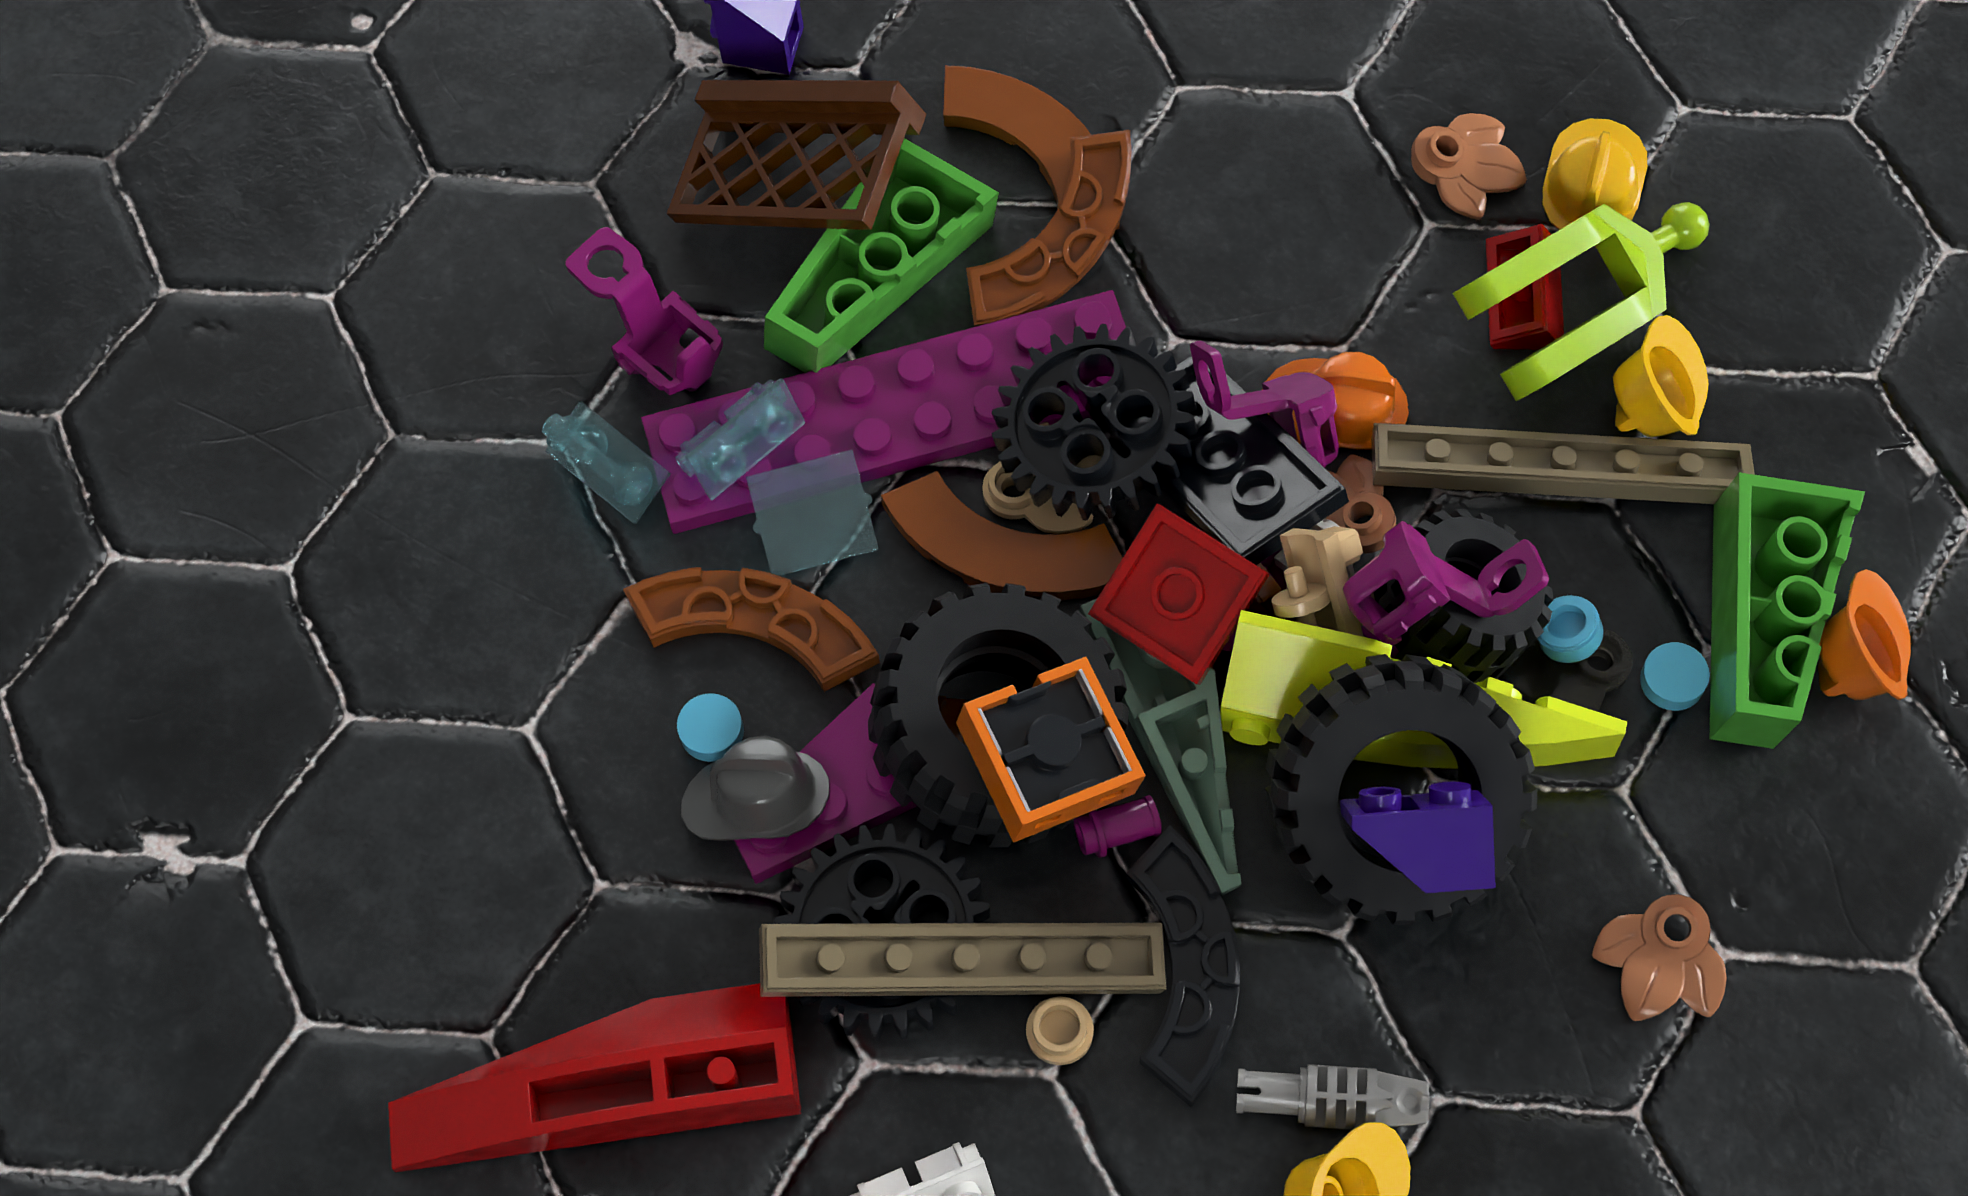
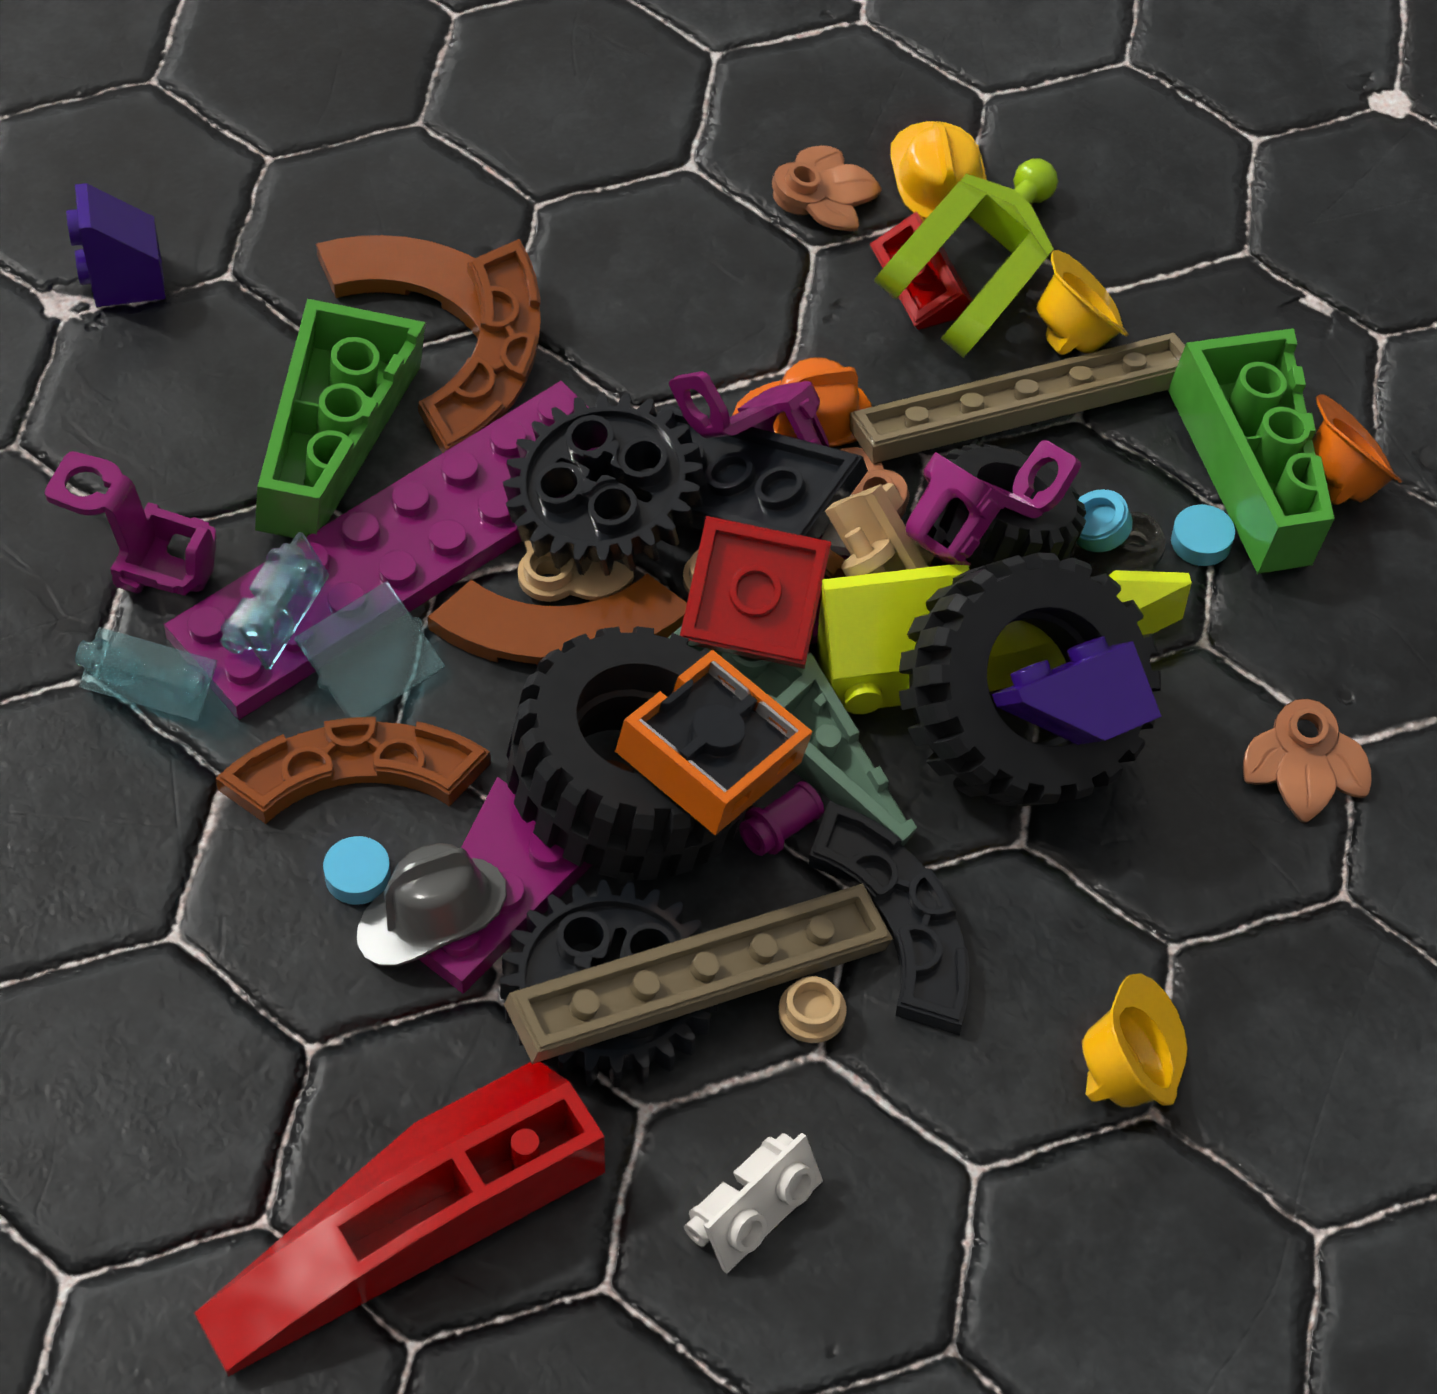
camera: 30 degrees left, 10 degrees down
reddish brown fence [666,80,927,230] -> none
light grey hinge [1236,1064,1429,1130] -> none

